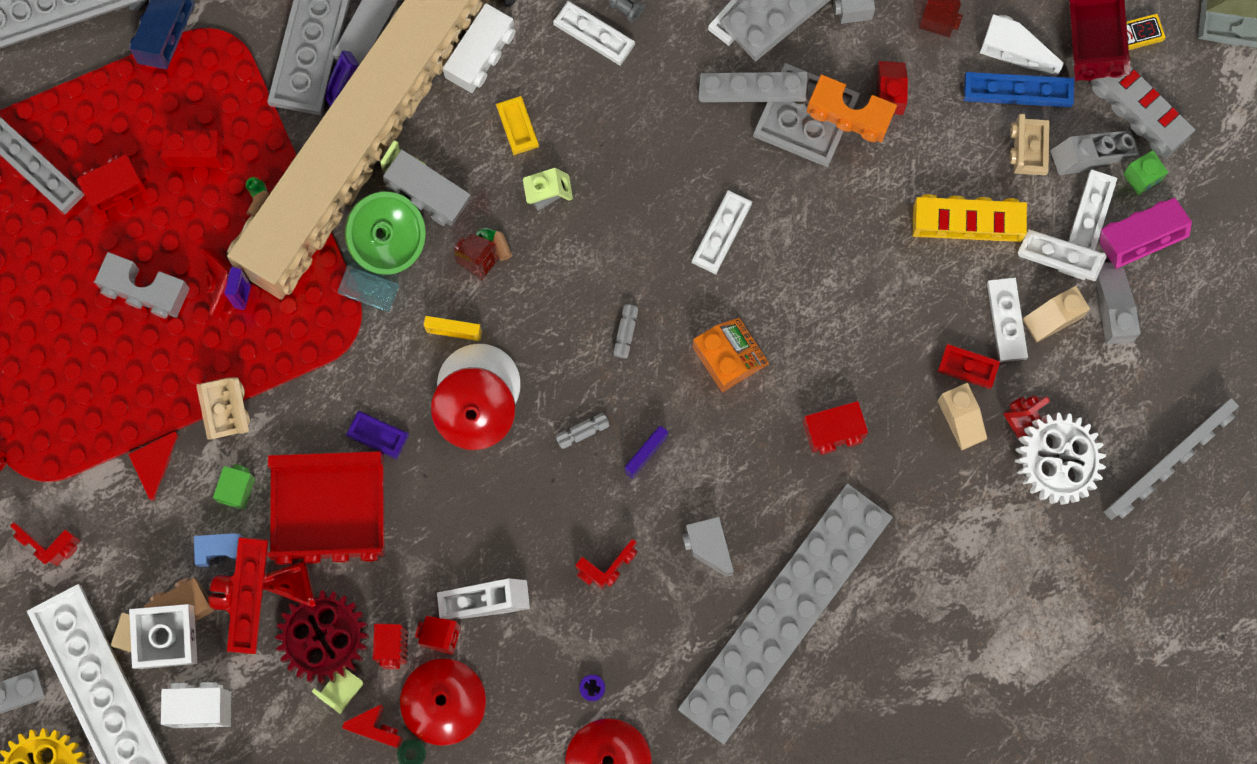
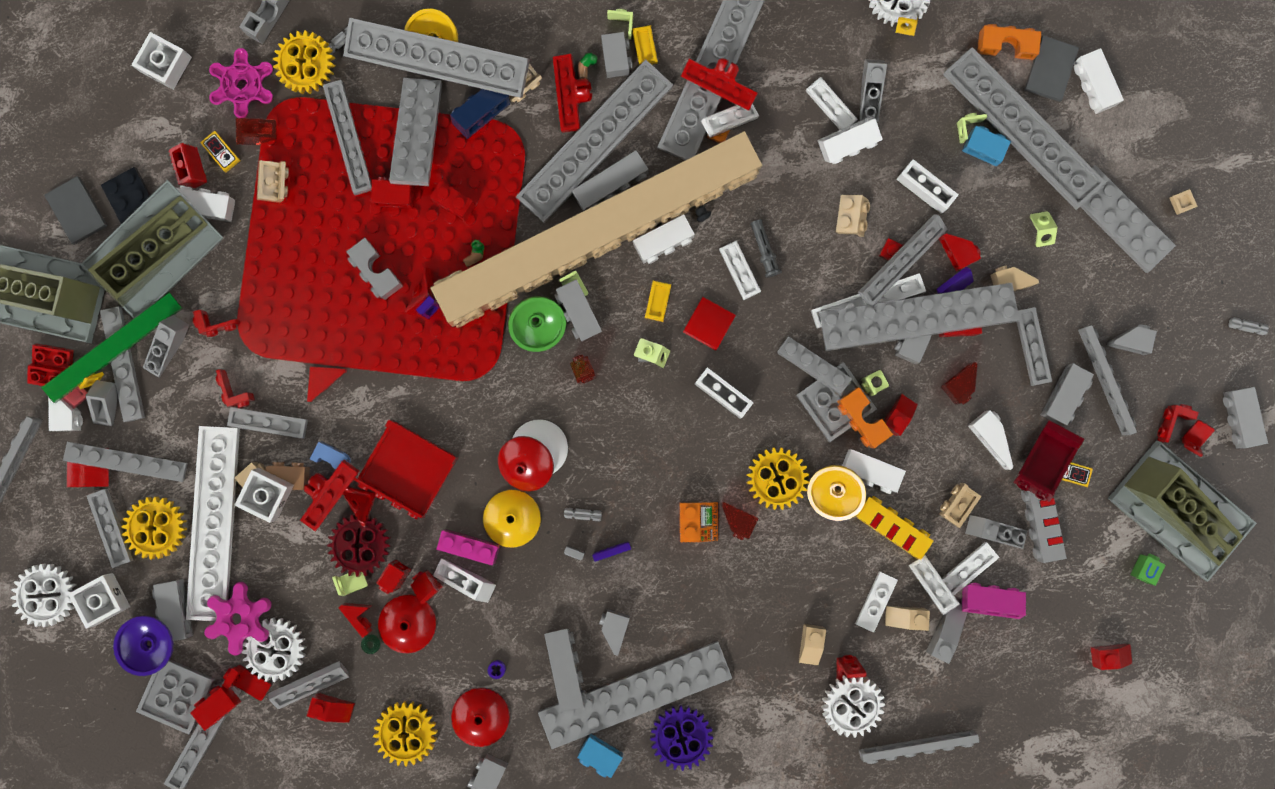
camera: 30 degrees right, 10 degrees up
white brick [161,682,231,728] -> none
tan bracket [196,377,250,439] -> none
bright green brick [213,464,256,510] -> none
dark purple tile [325,50,359,107] -> none
clear light blue plate [338,266,400,312] -> none
dark purple tile [346,411,409,460] -> none
yellow tile [424,316,482,341] -> none
medium nougat arm [475,228,512,261] -> none
red bracket [575,538,638,590] -> none
light grey axle [614,304,638,358] -> none
white tile [692,190,752,274] -> none
red brick [803,401,868,455] -> none
red plate [937,344,1000,389] -> none
blue plate [964,72,1074,107] -> none
bright green brick [1123,150,1169,196] -> none
none -> light grey plate [227,407,308,439]
none -> light grey plate [389,78,442,186]
none -> dark pink brick [436,529,500,566]
none -> yellow dish [483,490,541,548]
none -> light grey brick [544,629,588,712]
none -> light grey tile [564,545,585,560]
none -> dark azure brick [577,734,623,778]
none -> dark purple gear [650,705,713,771]
none -> red slope [683,297,736,351]
none -> white brick [695,367,753,419]
none -> clear red slope [721,501,759,541]
none -> yellow gear [746,448,809,510]
none -> yellow dish [807,465,866,521]
none -> white brick [842,449,906,494]
none -> yellowish green bracket [861,370,889,396]

